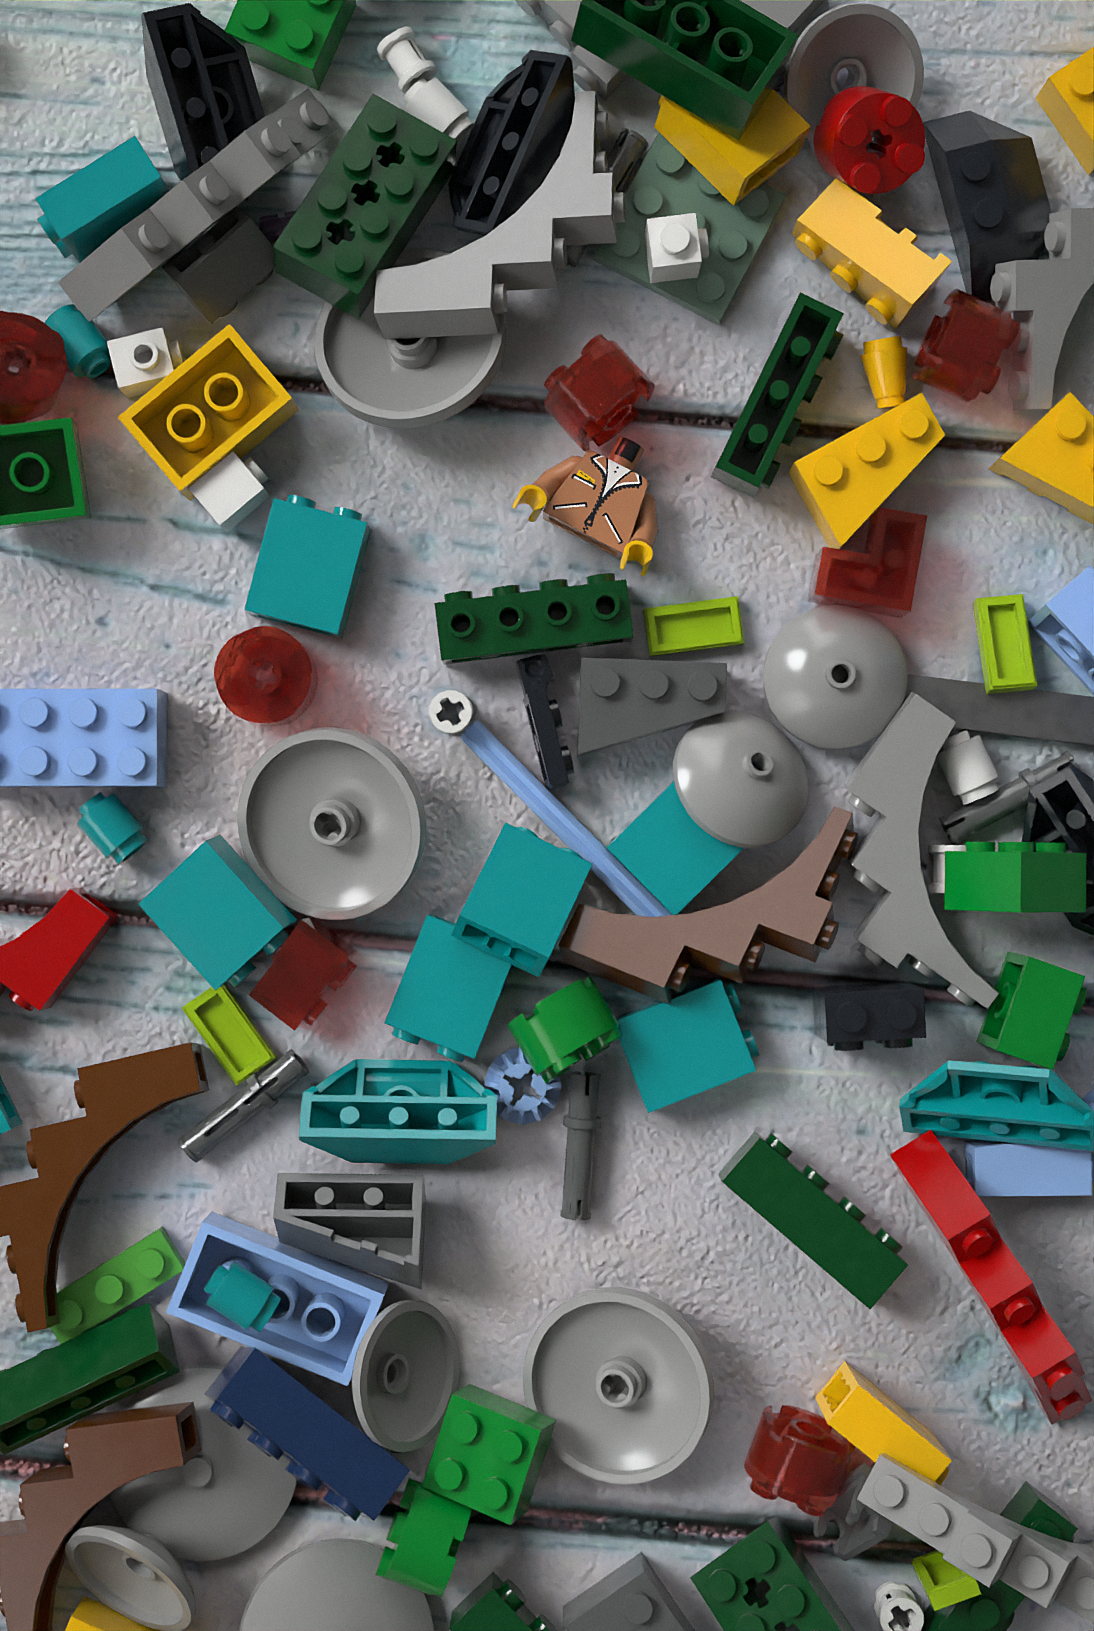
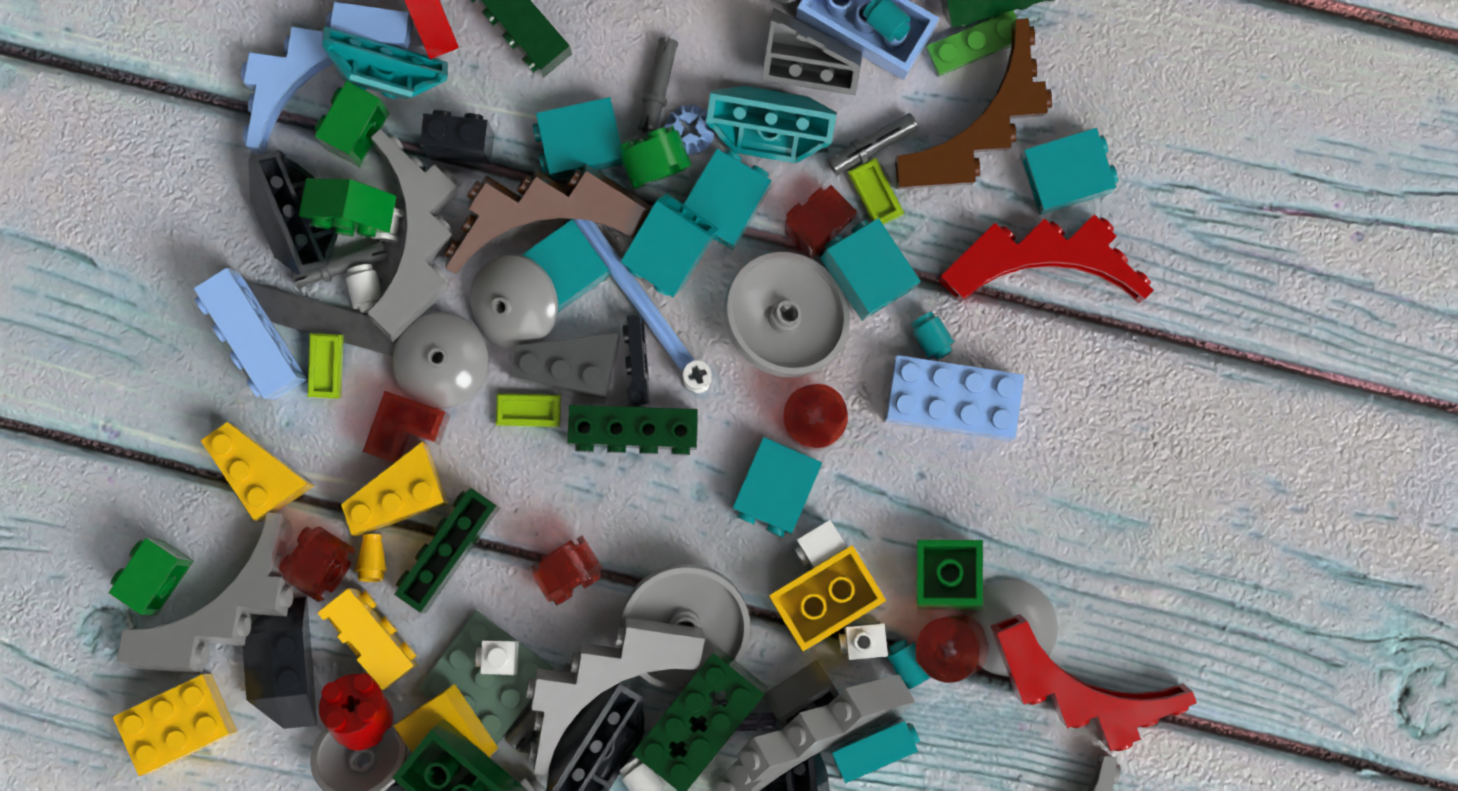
camera: 175 degrees left, 5 degrees down
nougat torso [512,436,658,576] -> none

